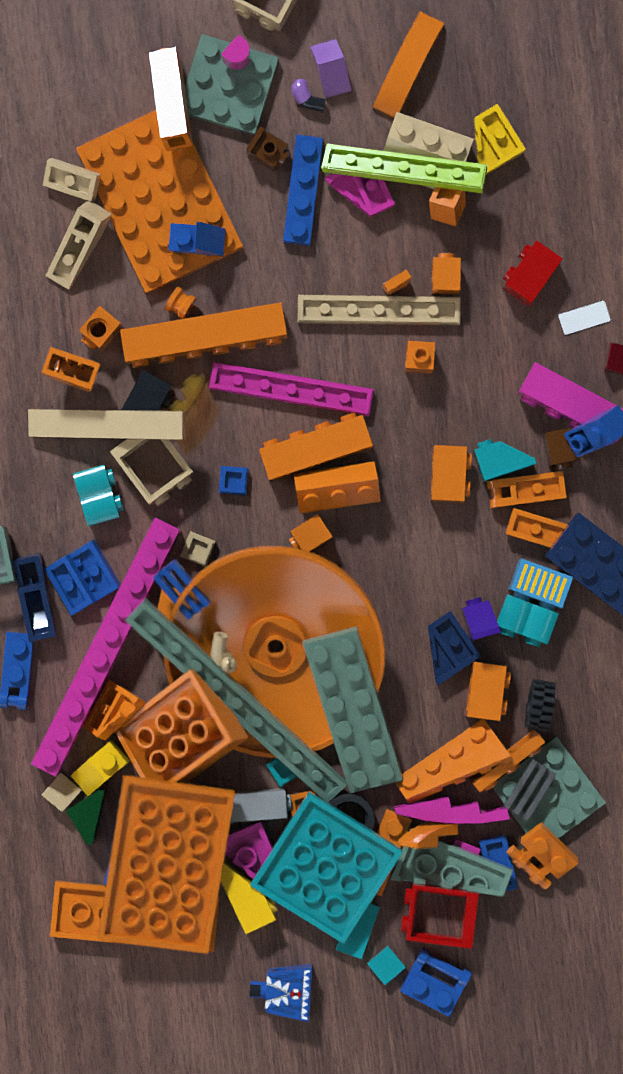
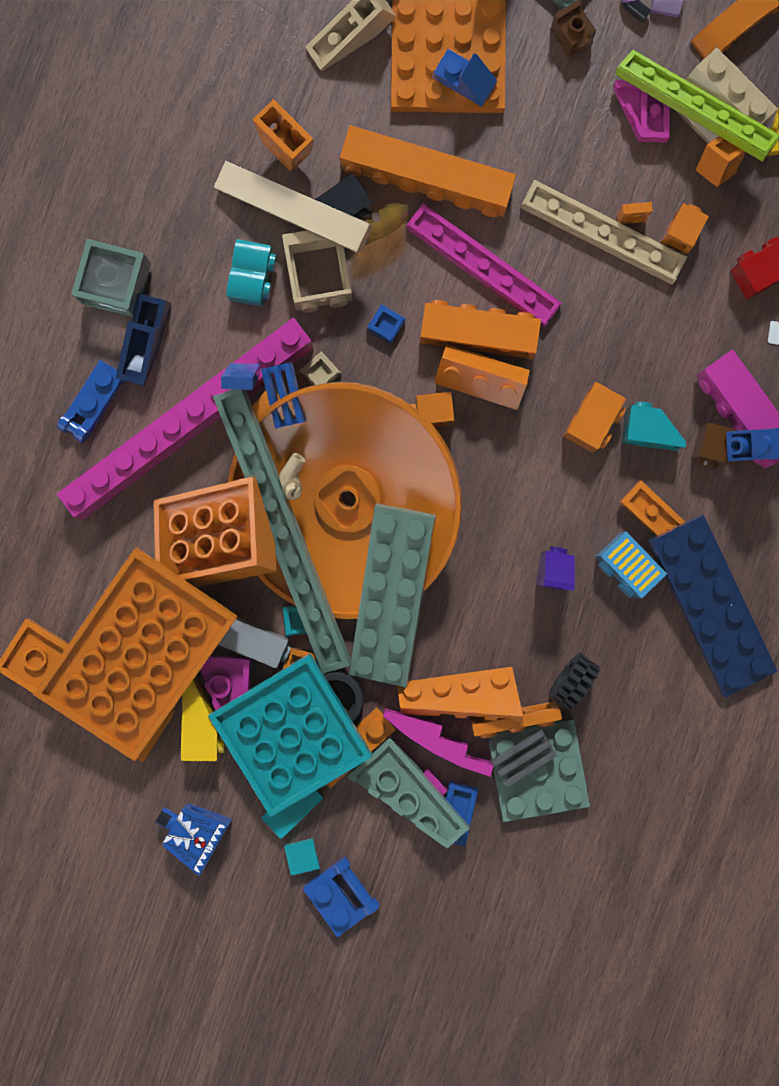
camera: 20 degrees right, 0 degrees up
tan slope [42,772,82,812] -> none
blue slope [44,540,121,616] -> none
dark green slope [66,788,107,845] -> none
yellow slope [70,740,130,796] -> none
orange brick [79,306,123,351] -> none
orange wing [83,679,146,740] -> none
orange wheel [164,286,197,319] -> none
blue plate [283,135,323,246] -> none
orange slope [399,821,458,849] -> none
red window [401,882,479,949] -> none
orange brick [405,341,435,374] -> none
dark blue wing [428,611,481,685] -> none
orange brick [465,662,511,721] -> none
orange plate [487,471,567,508] -> none
teal brick [497,595,559,648] -> none
orange plate [506,822,578,890] -> none
none -> blue tile [221,363,260,390]

